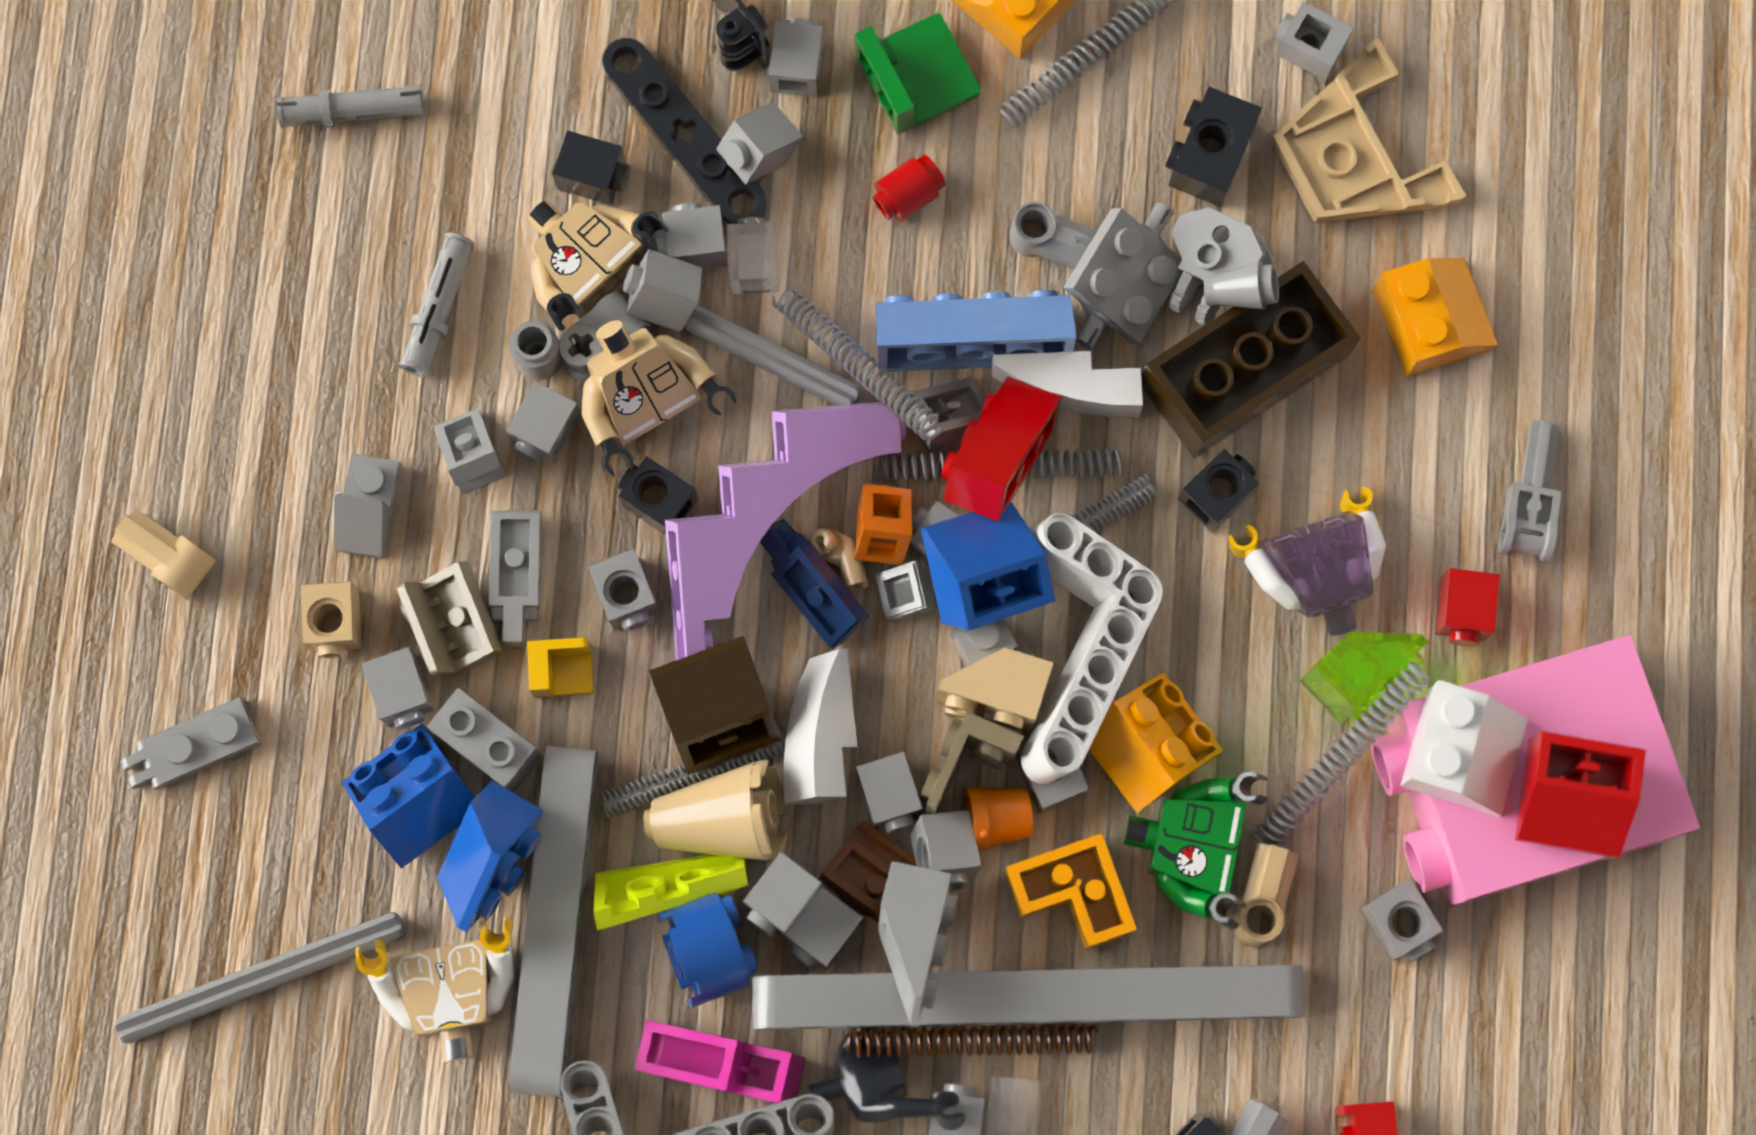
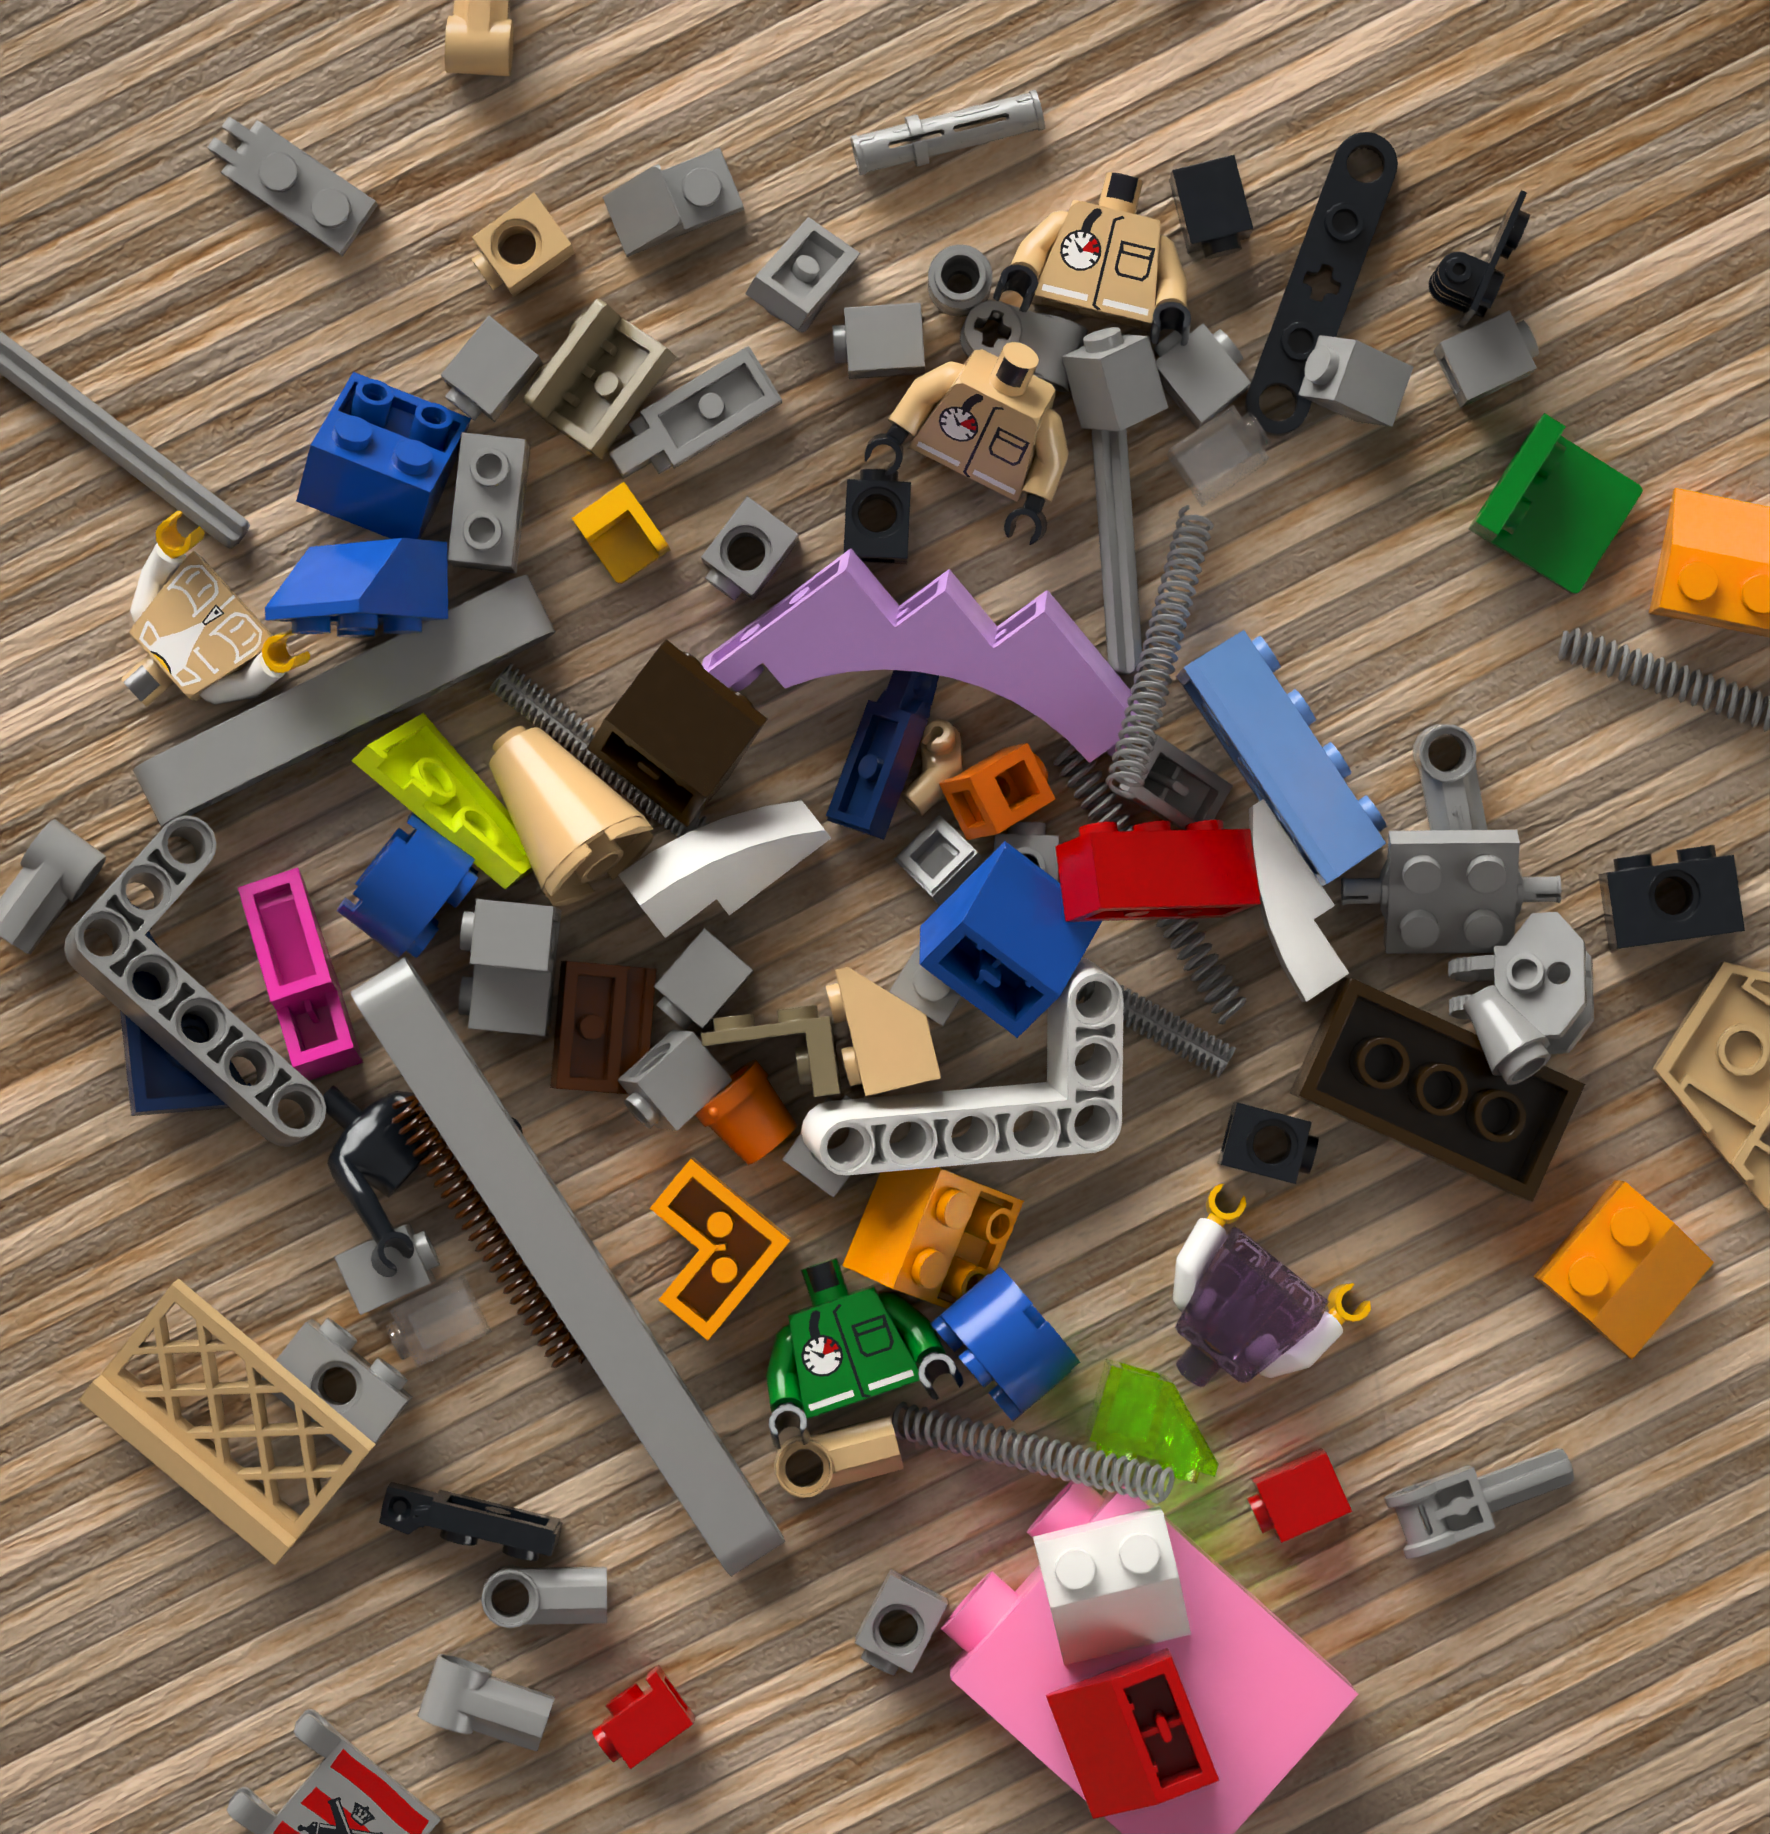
camera: 60 degrees right, 10 degrees up
red brick [872,154,946,223] -> none
light grey slope [878,861,958,1027] -> none
none -> blue brick [930,1267,1080,1422]

